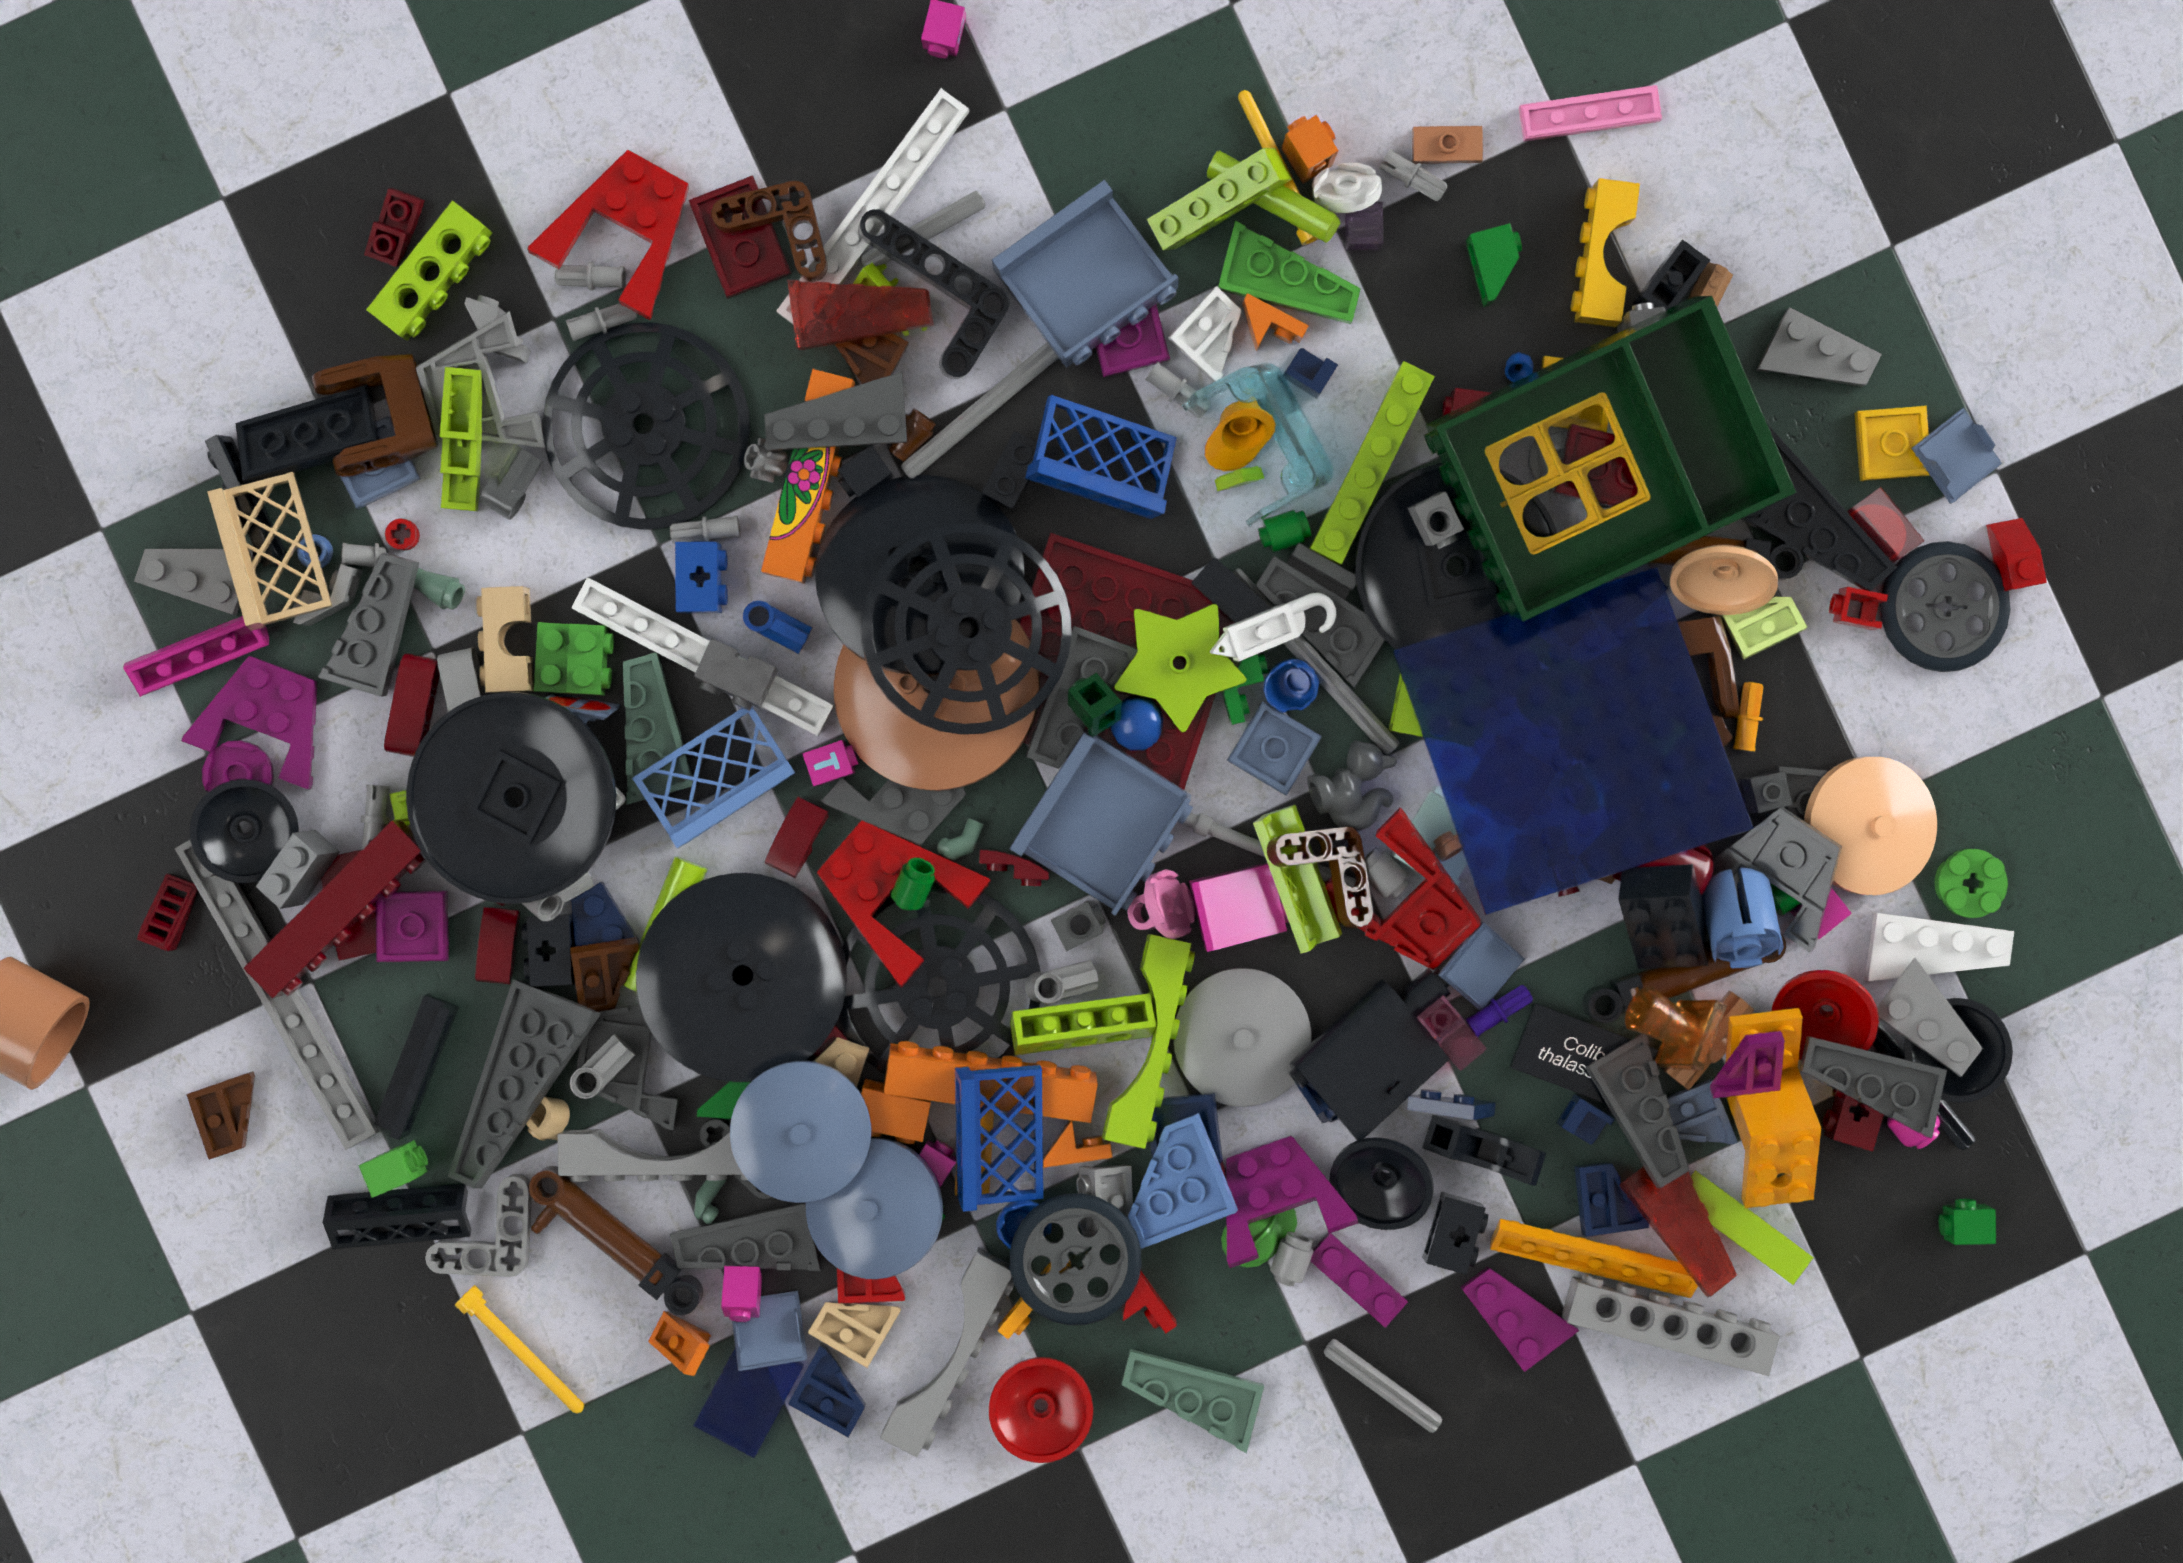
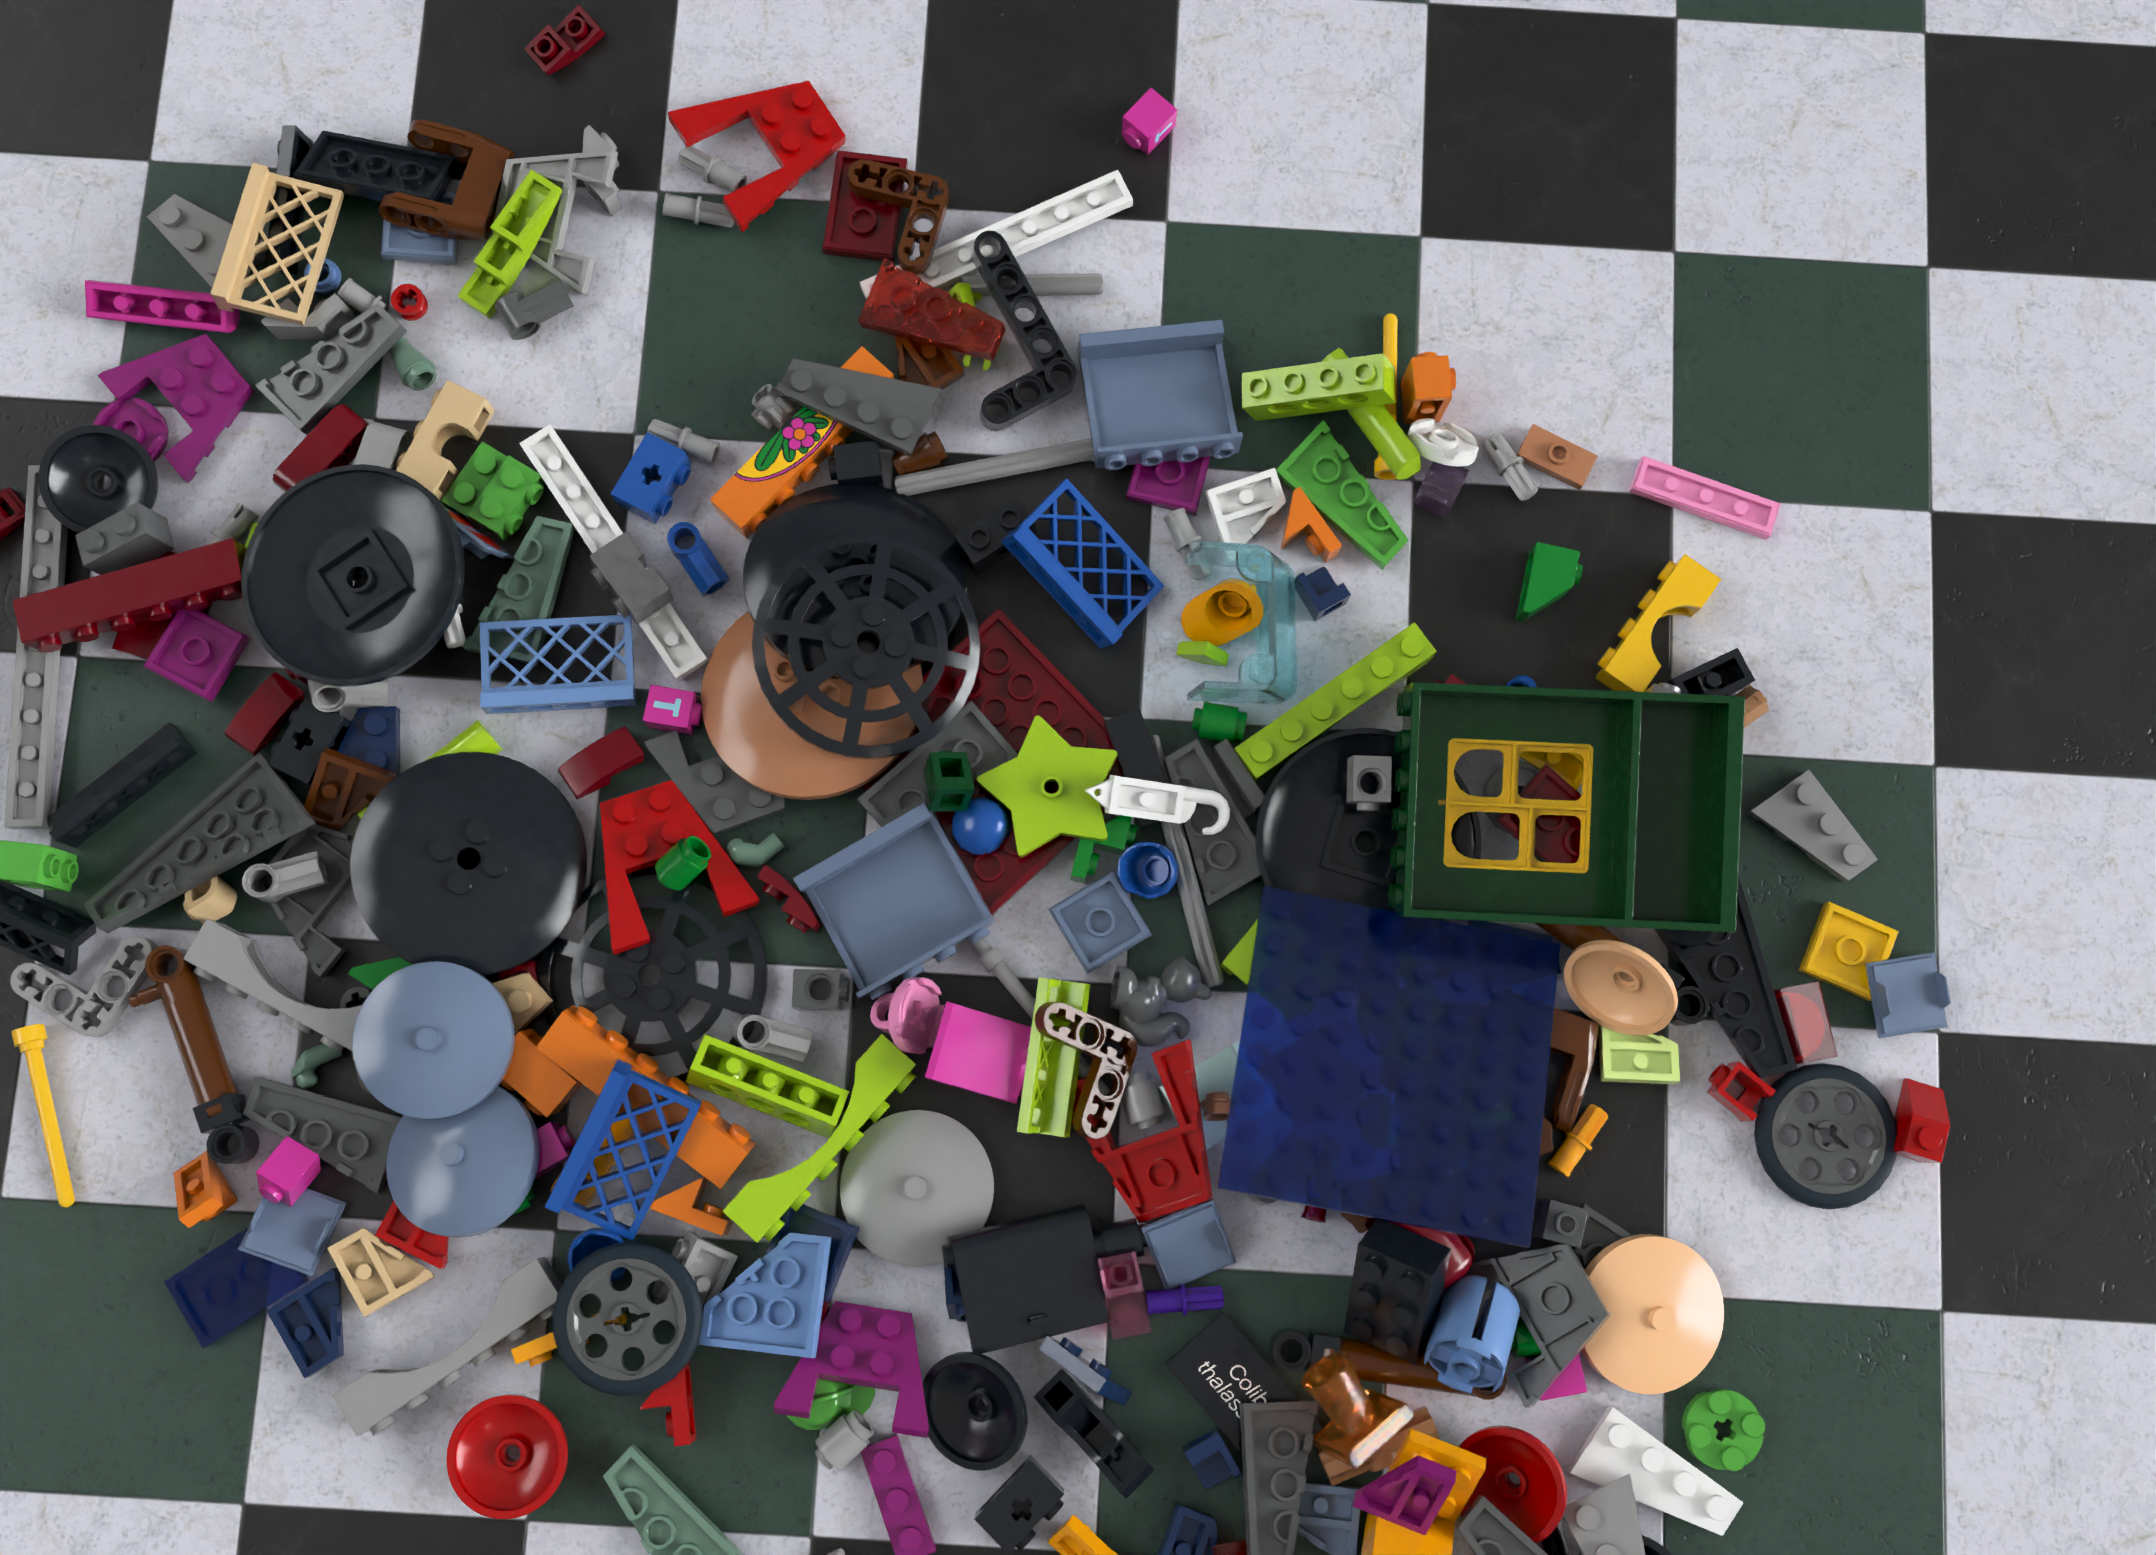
camera: 20 degrees right, 10 degrees down
lime brick [366,200,492,341] -> none
black dish [542,322,751,530] -> none

